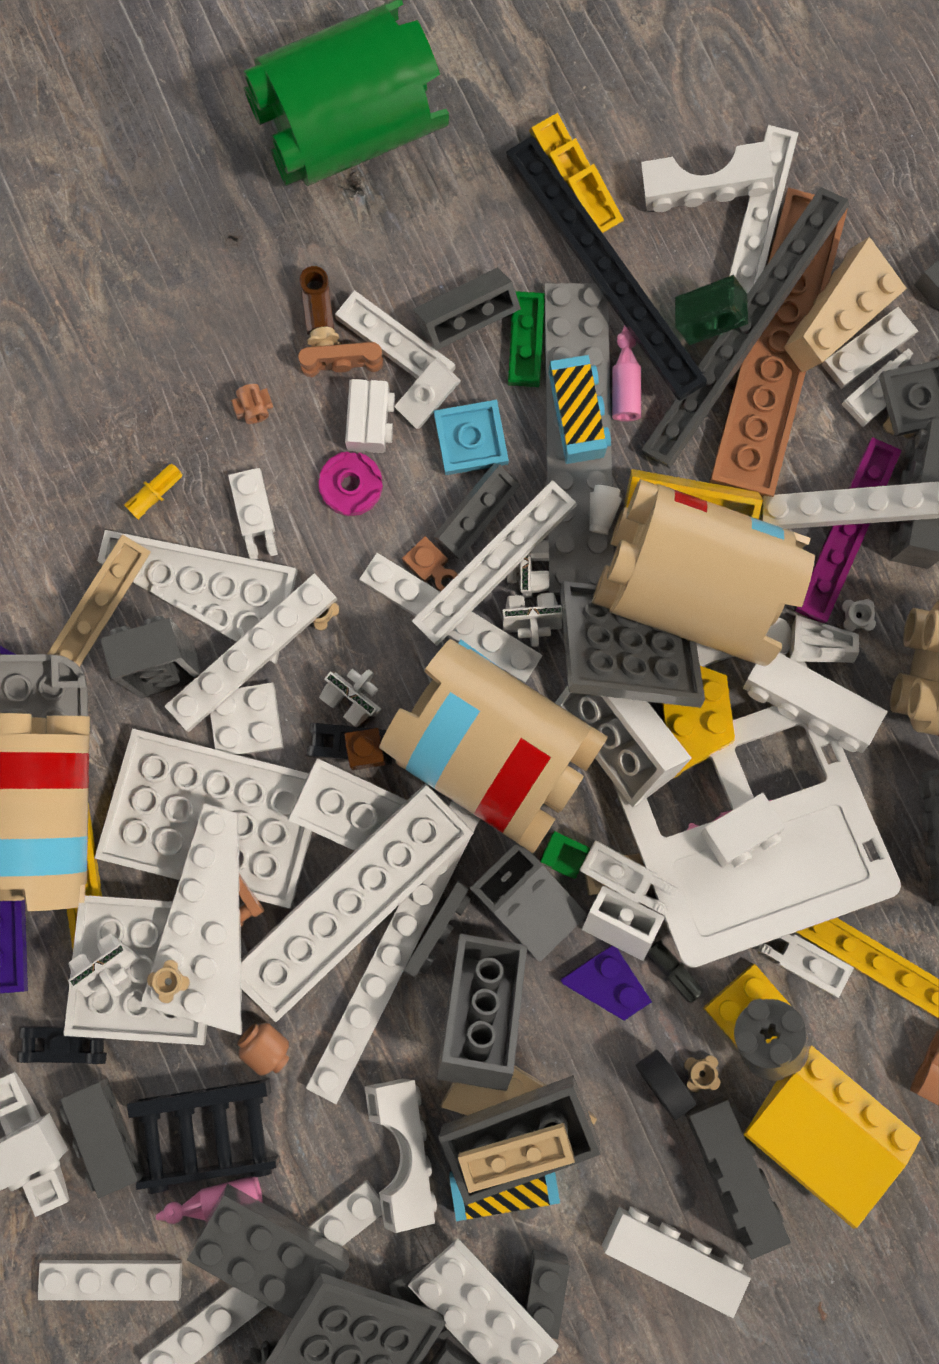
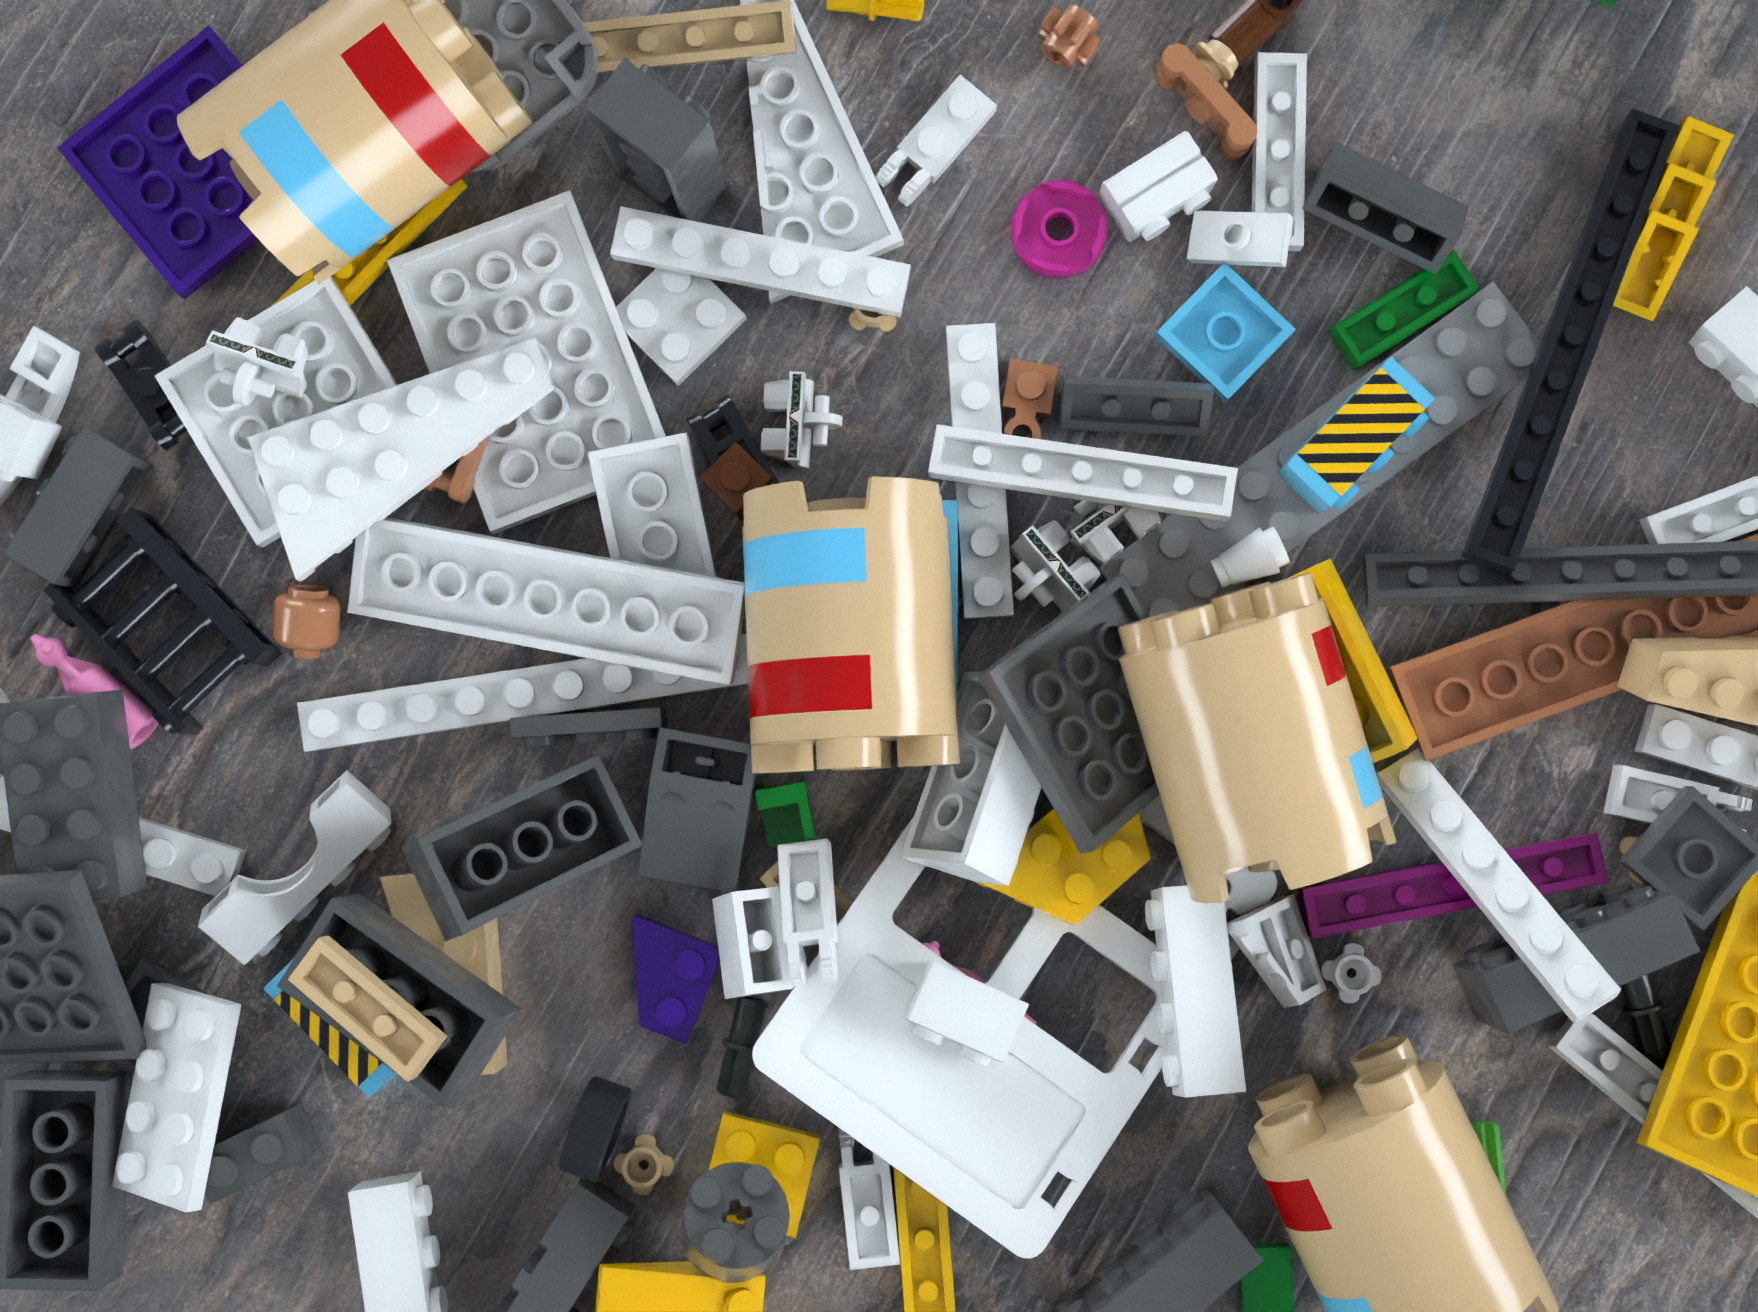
camera: 65 degrees right, 5 degrees up
tan plate [147,960,190,1003] -> none
bright pink wheel [612,325,641,422] -> none
clear green brick [675,275,748,345] -> none

